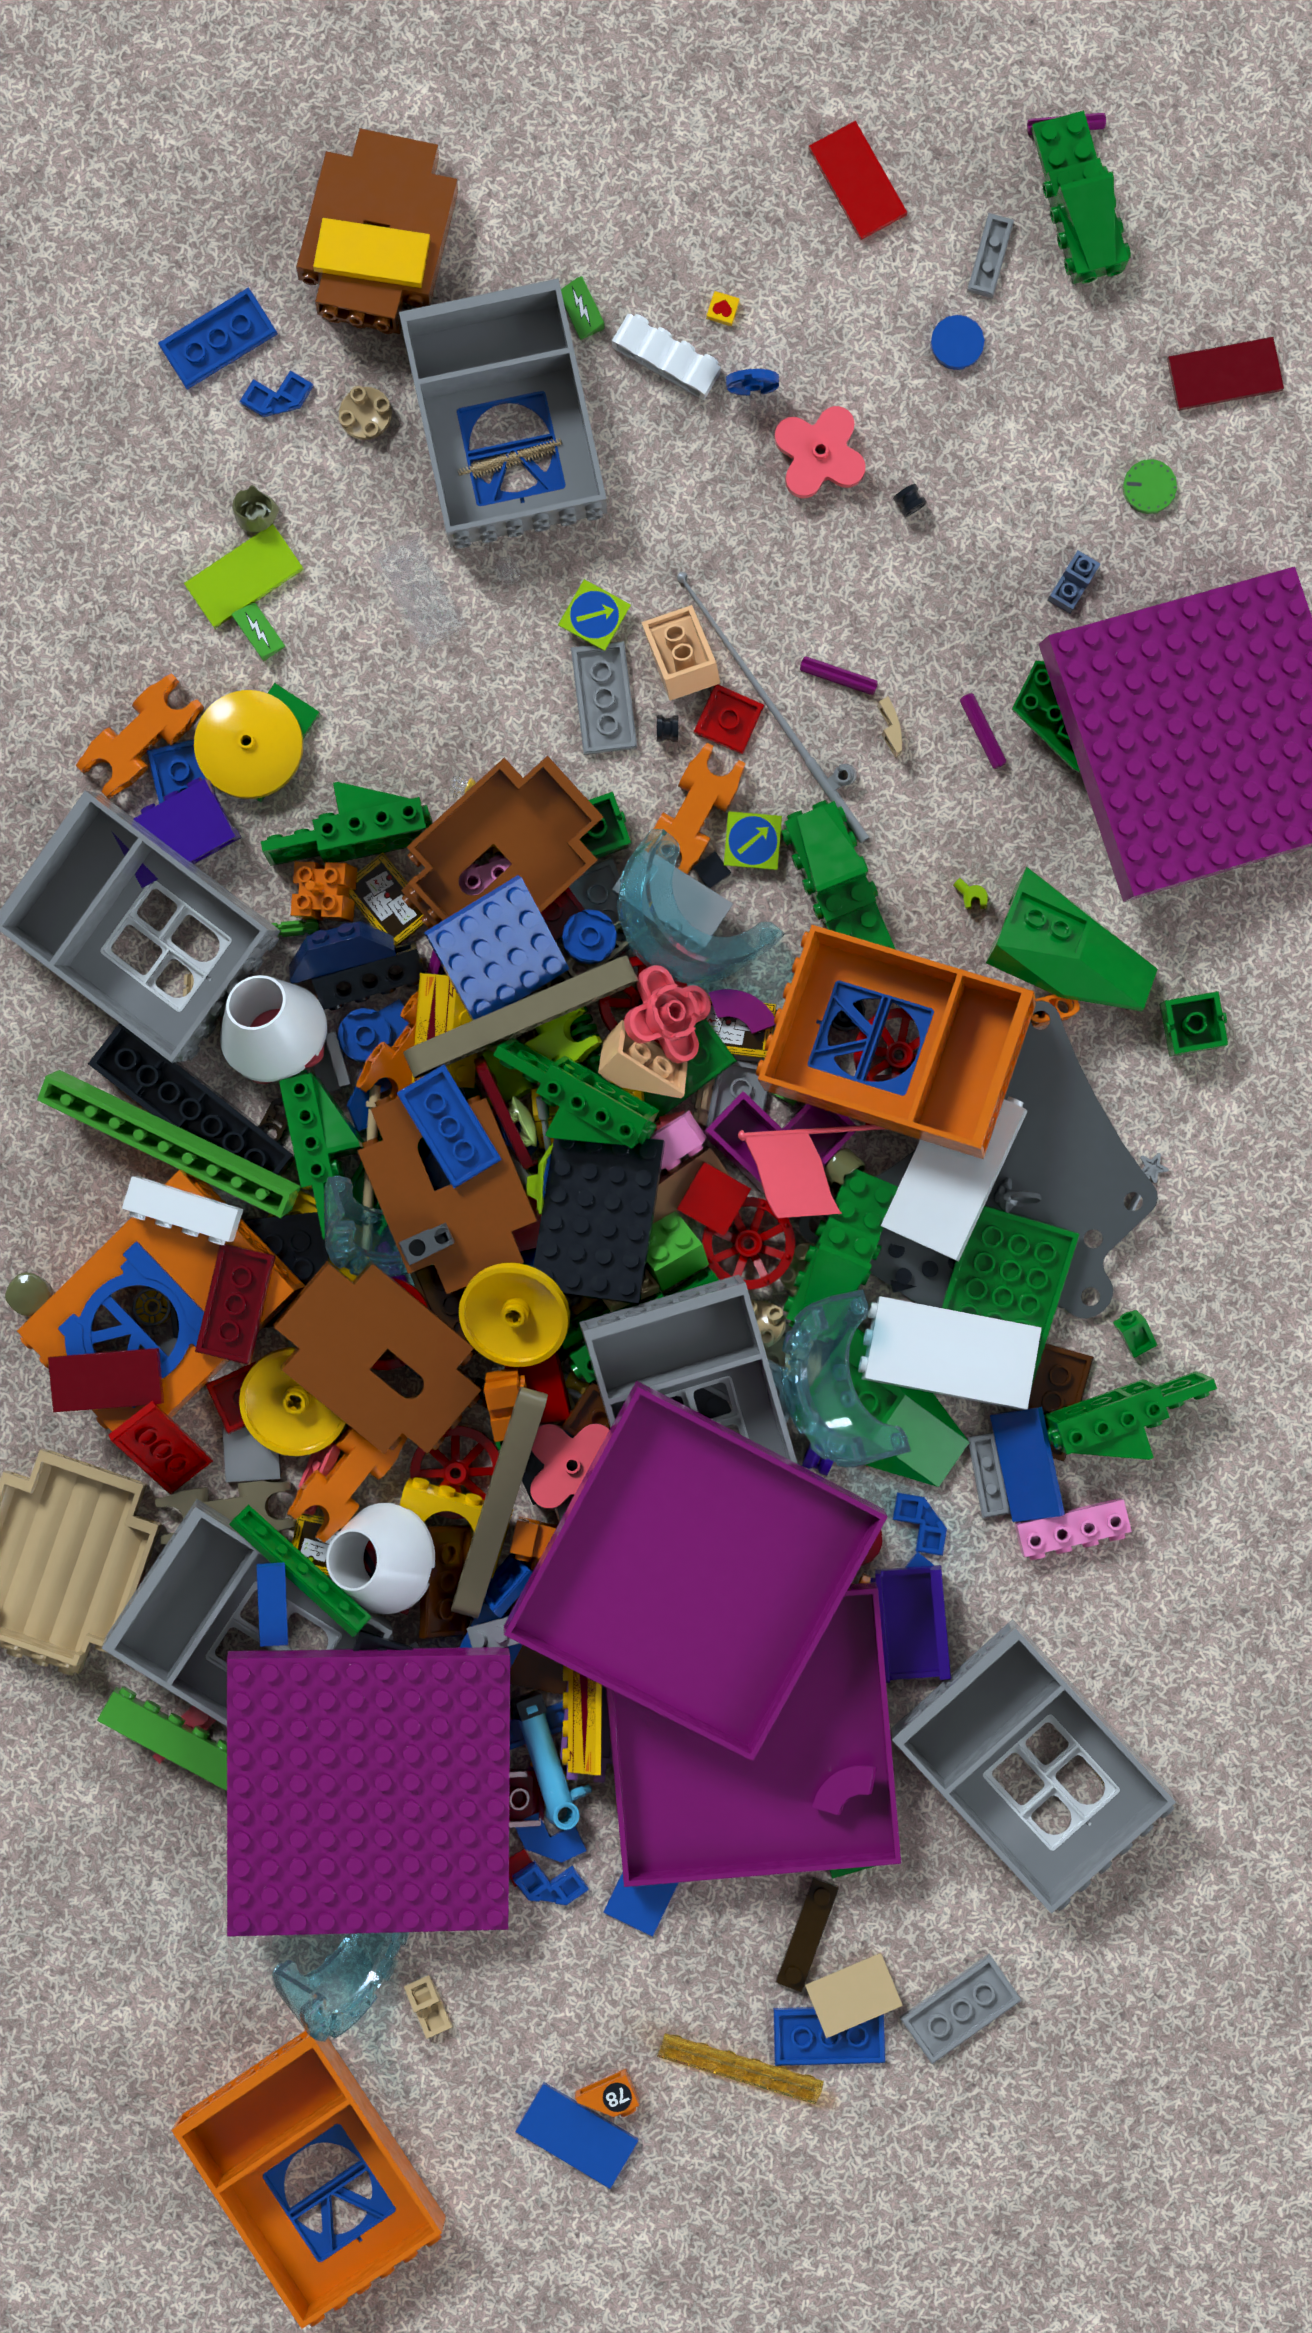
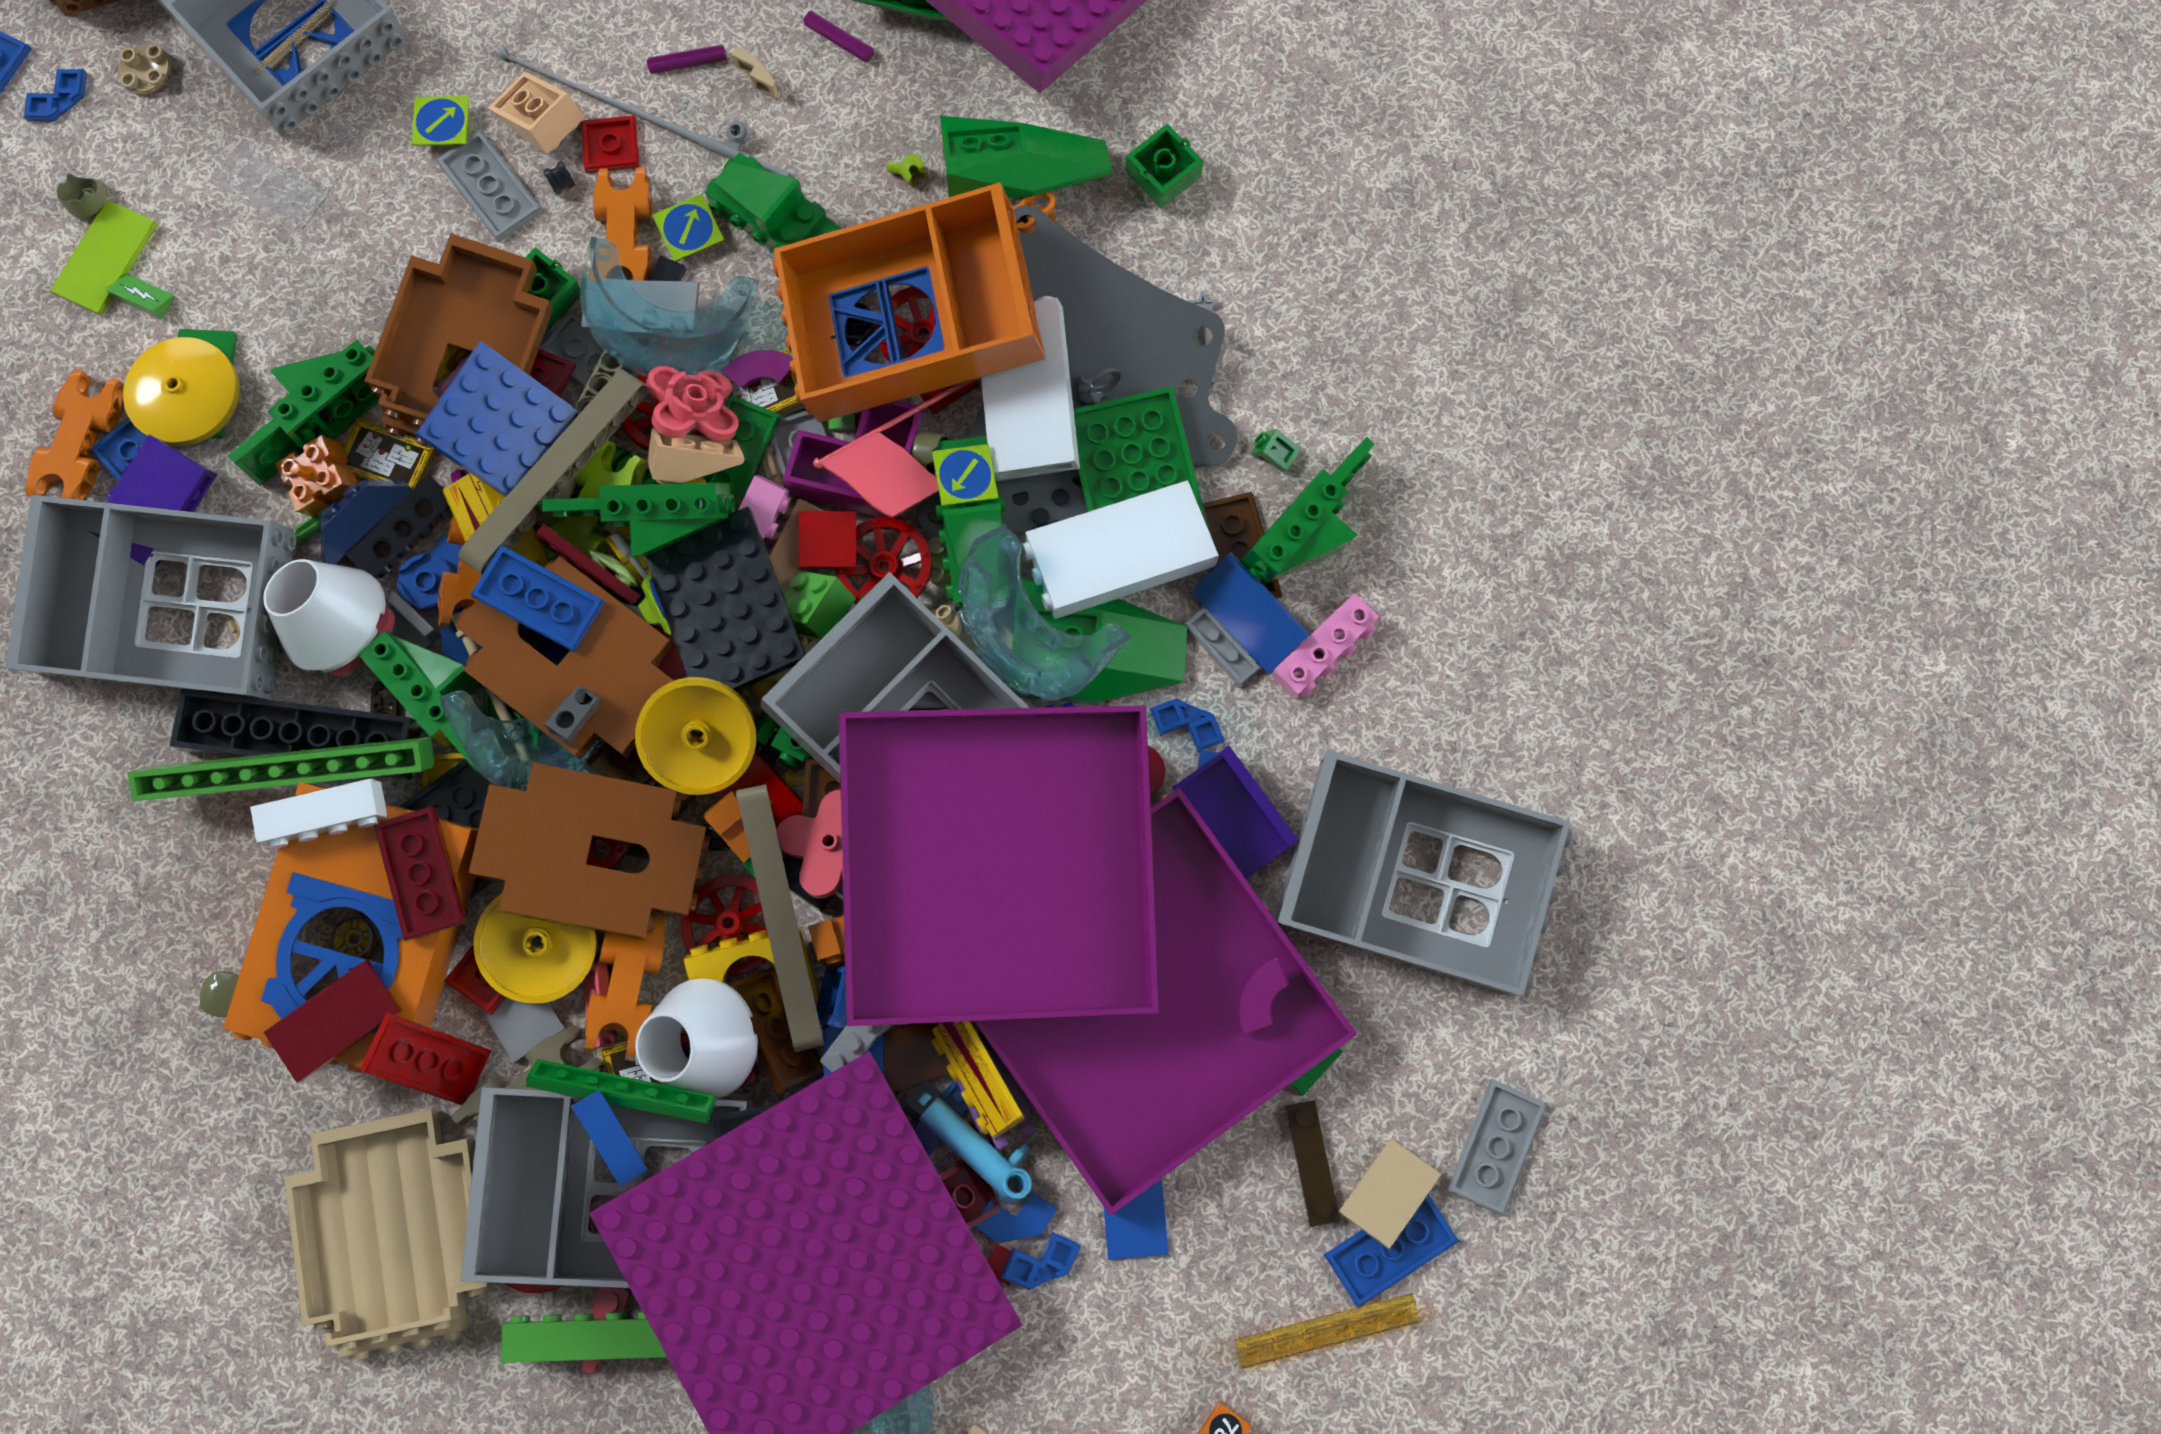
camera: 30 degrees left, 10 degrees down
blue tile [562,909,617,965] -> none
none -> piece [932,444,999,506]

